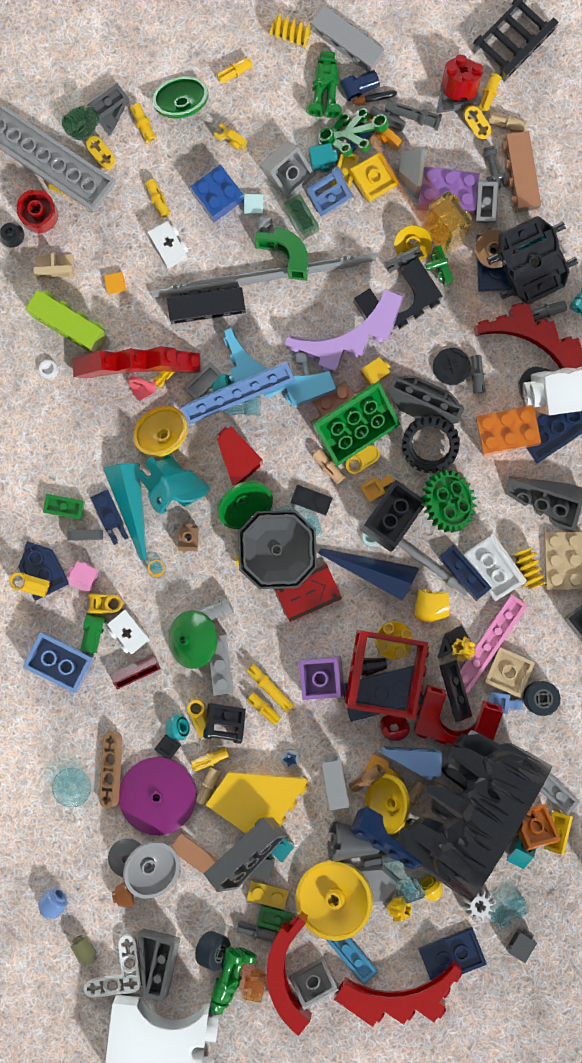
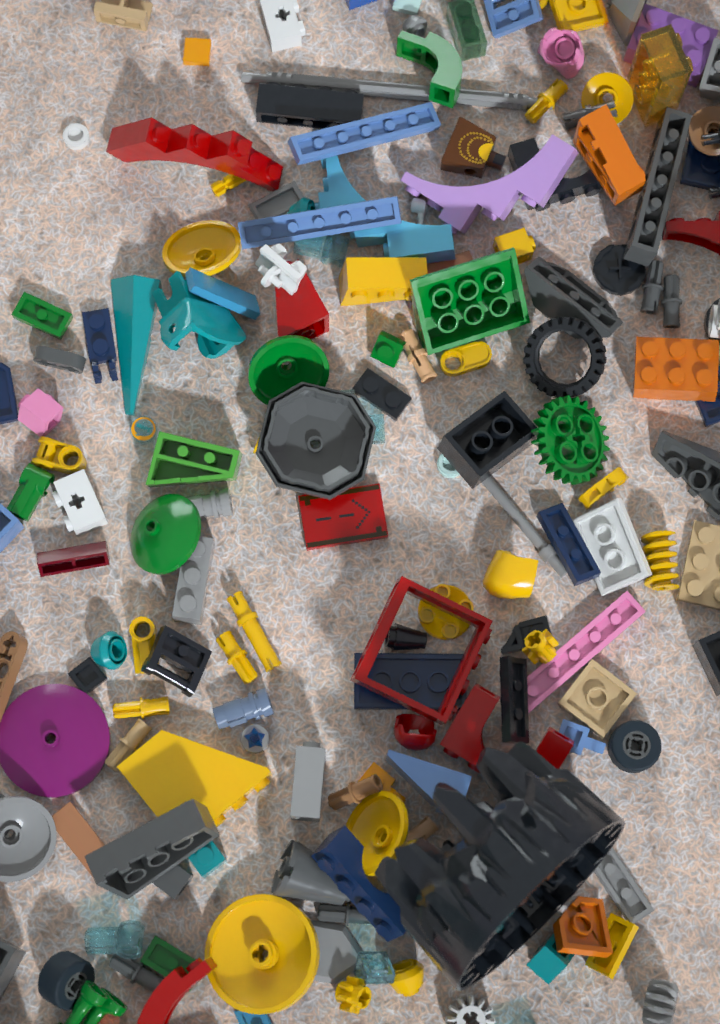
camera: 15 degrees right, 10 degrees down
lime brick [25,290,108,353] -> none
coral piece [127,375,156,401] -> none
medium nougat brick [178,524,199,552] -> none
yellow plate [246,880,289,910] -> none
medium lavender brick [299,656,344,700] -> none
dark blue wedge [318,548,419,601] -> none
light orange plate [360,474,394,503] -> none
green plate [425,245,453,287] -> none
none -> clear light blue piece [84,920,145,959]
none -> bright green wedge [146,431,243,487]
none -> dark azure tile [185,267,261,320]
none -> sand blue axle [213,688,274,730]
none -> white hips [255,243,307,296]
none -> medium blue plate [288,102,441,166]
none -> yellow wedge [339,257,428,306]
none -> green plate [370,330,406,368]
none -> reddish brown torso [440,117,507,178]
none -> yellow axle [525,79,568,124]
none -> bright pink hair [537,28,584,79]
none -> orange wedge [573,104,646,206]
none -> yellow piece [578,467,629,510]
none -> dark grey brick [623,107,692,266]
none -> dark grey axle [661,274,682,328]

